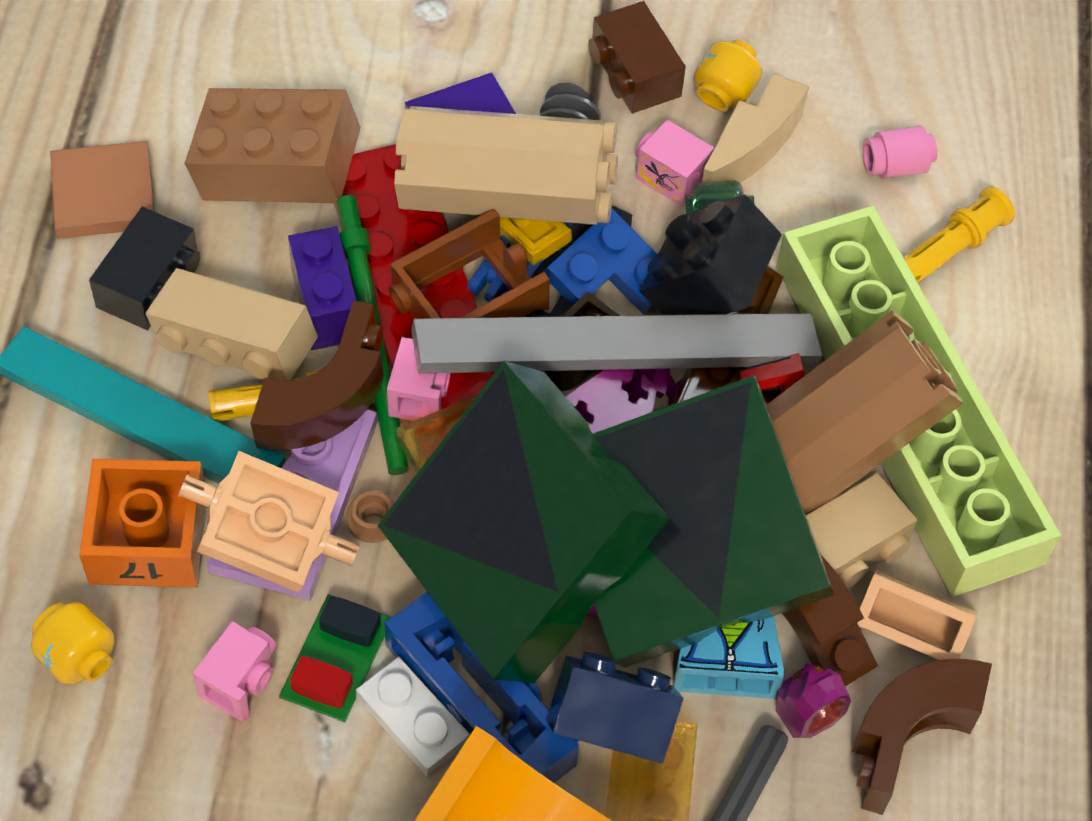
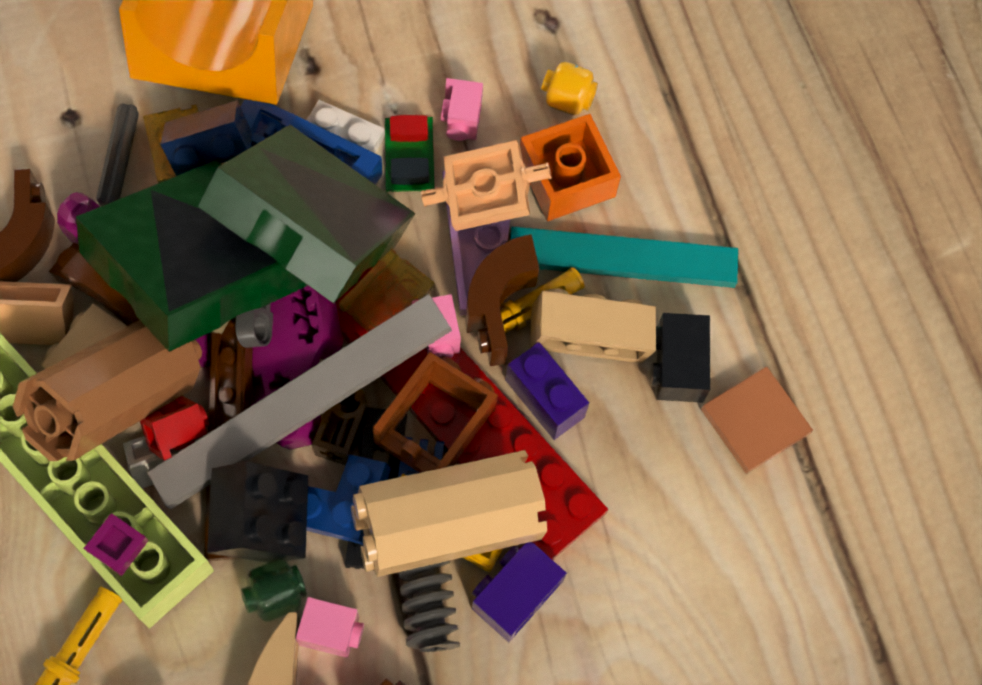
camera: 155 degrees right, 10 degrees up
medium nougat brick [184,88,361,203] -> none
green bar [337,195,409,475] -> none
medium nougat plate [346,491,395,543] -> none
none -> magenta plate [83,513,149,576]

